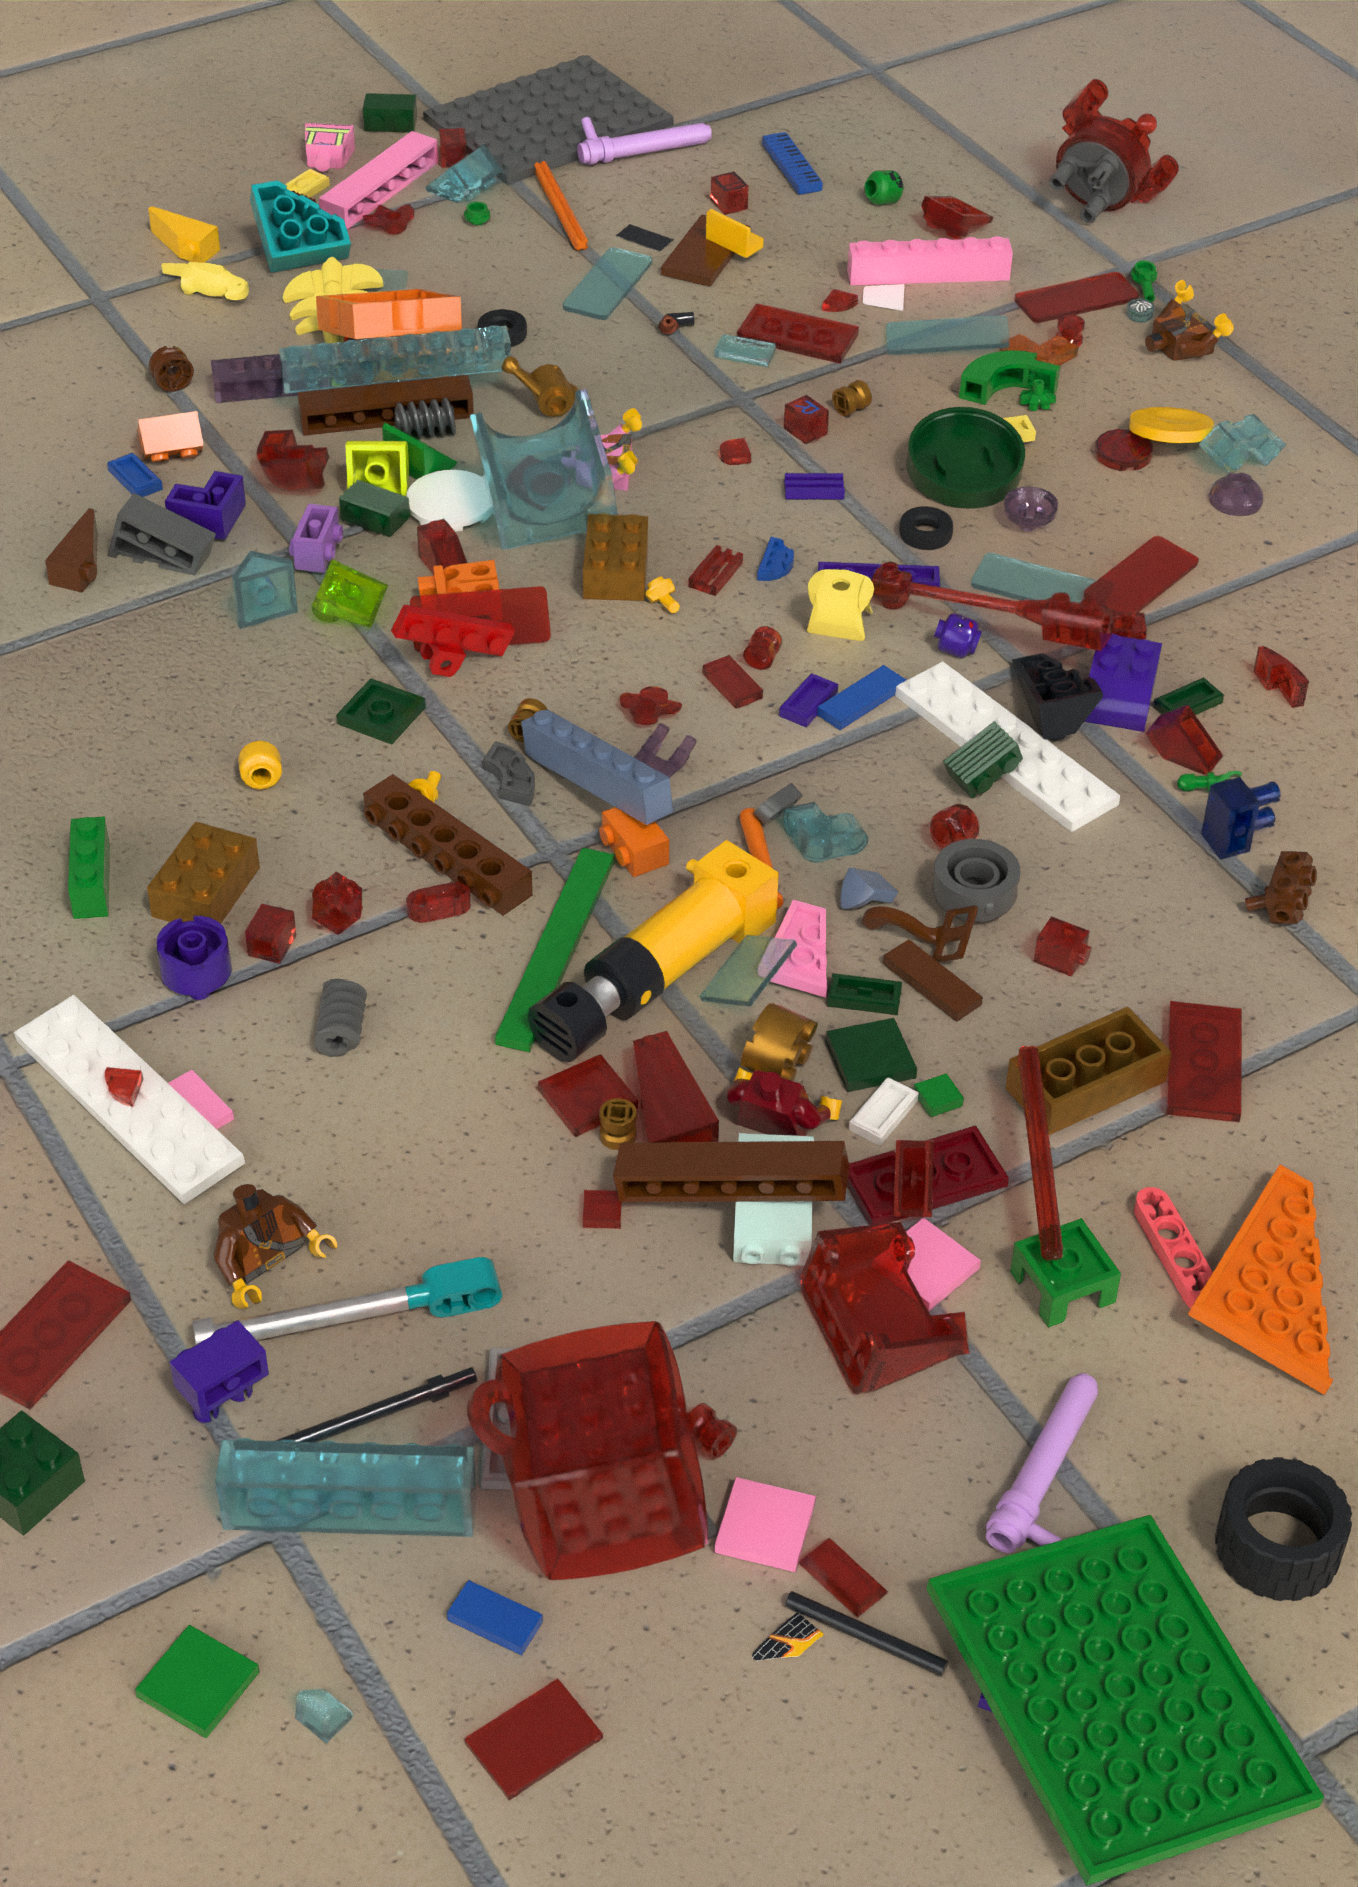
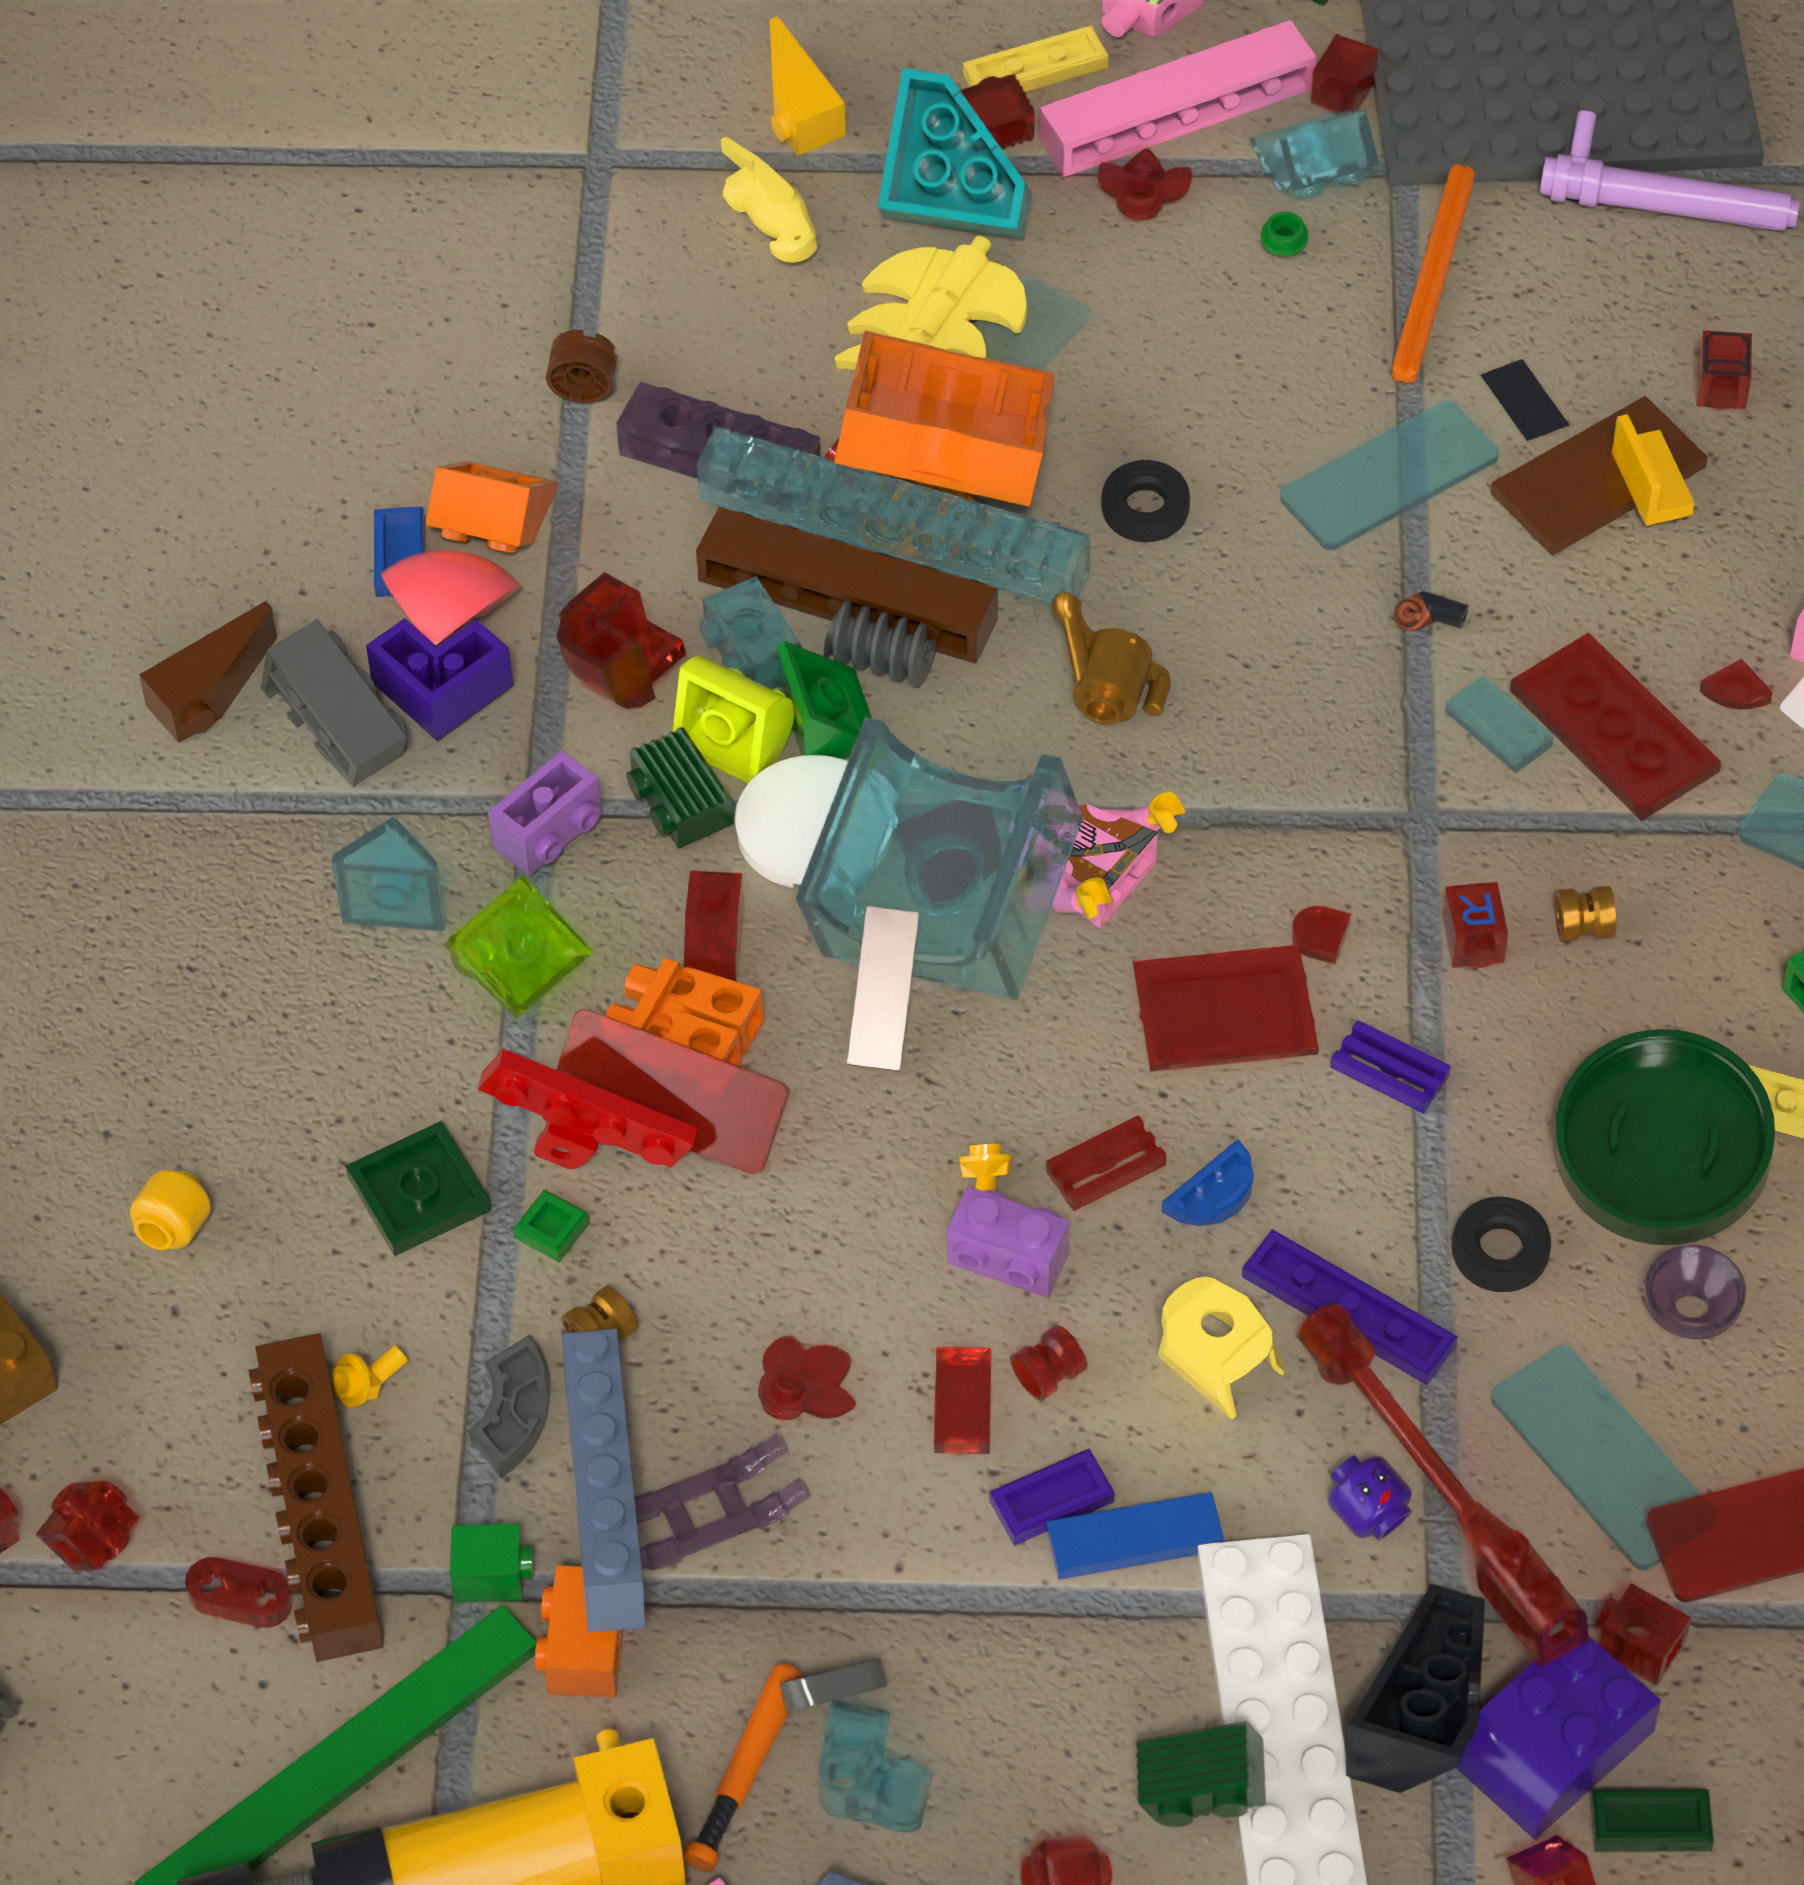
camera: 35 degrees right, 10 degrees up
pearl gold brick [583,513,649,601] -> none
none -> coral brick [381,550,522,647]
none -> green brick [450,1523,534,1602]
none -> green tile [513,1189,590,1262]
none -> clear light blue brick [699,577,802,689]
none -> tile [847,906,919,1071]
none -> medium lavender brick [947,1186,1069,1298]
none -> clear red piece [1133,945,1319,1072]

